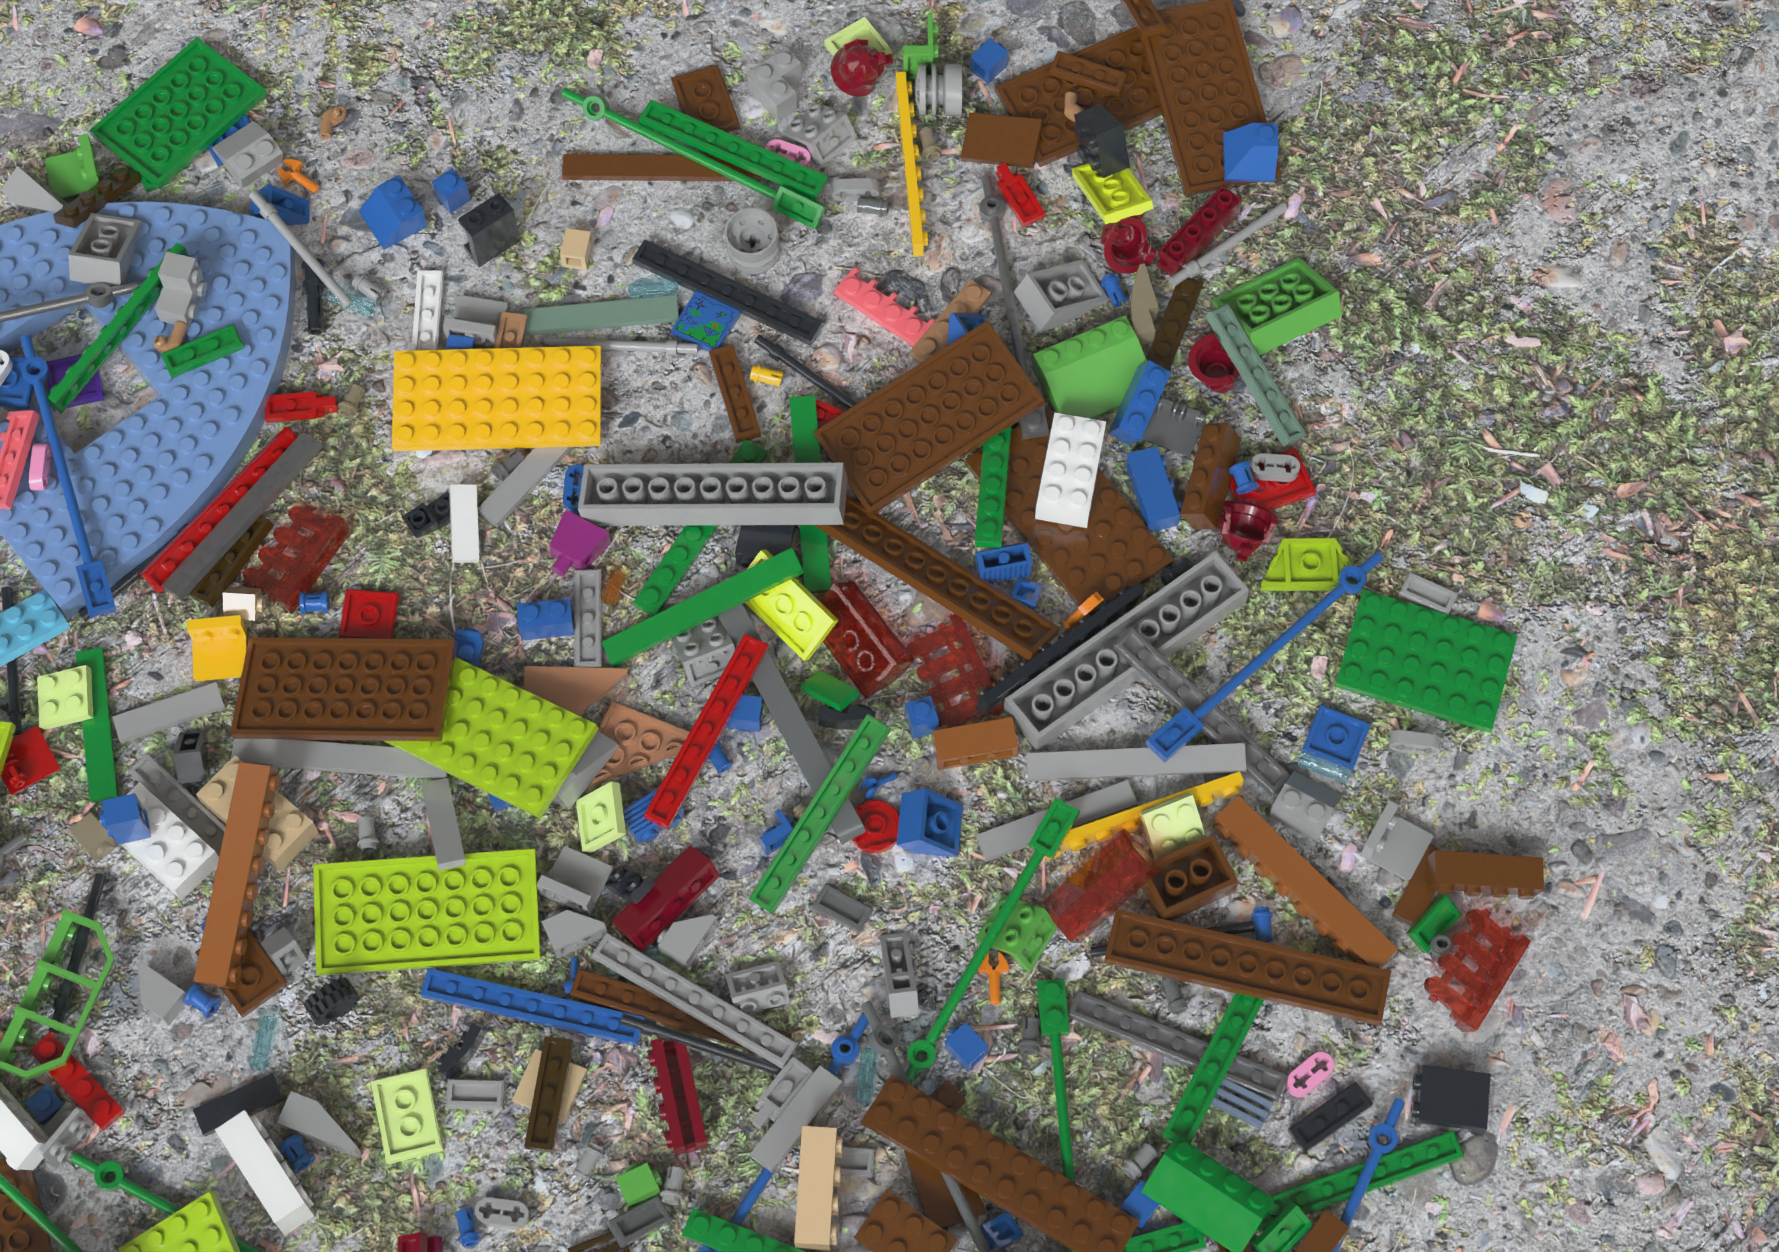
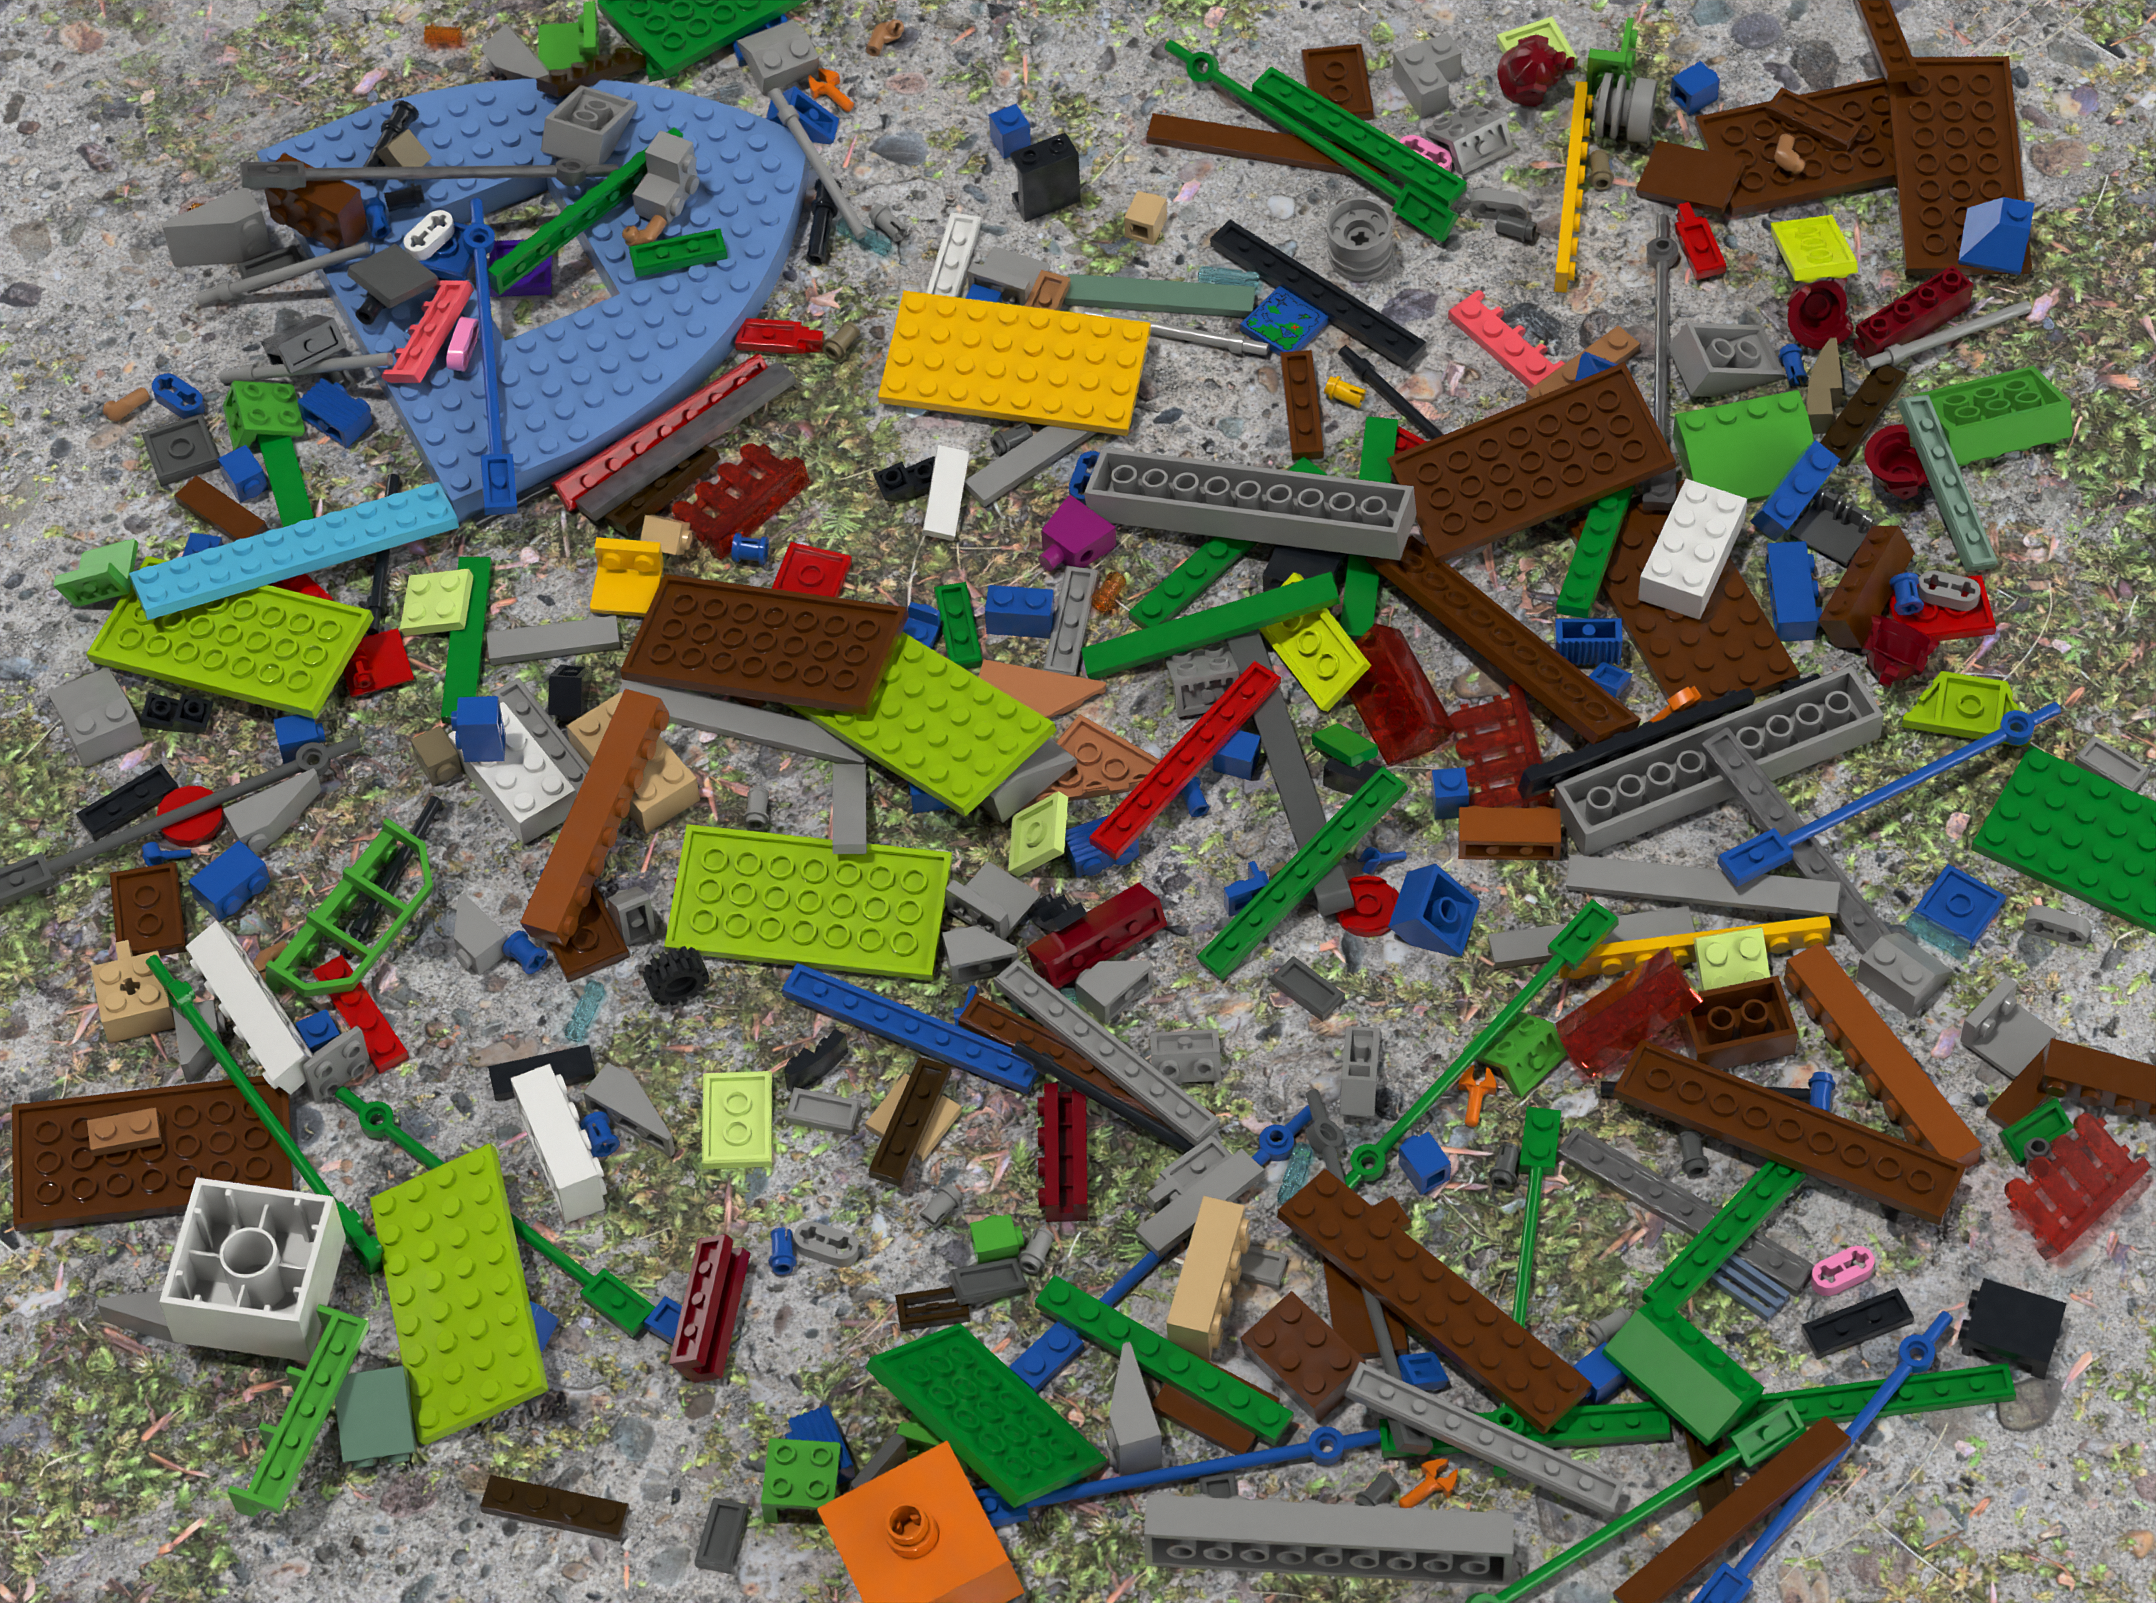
camera: 15 degrees right, 10 degrees down
blue slope [359,175,428,250] -> none
black brick [1073,104,1130,178] -> none
none -> green tile [934,582,983,669]

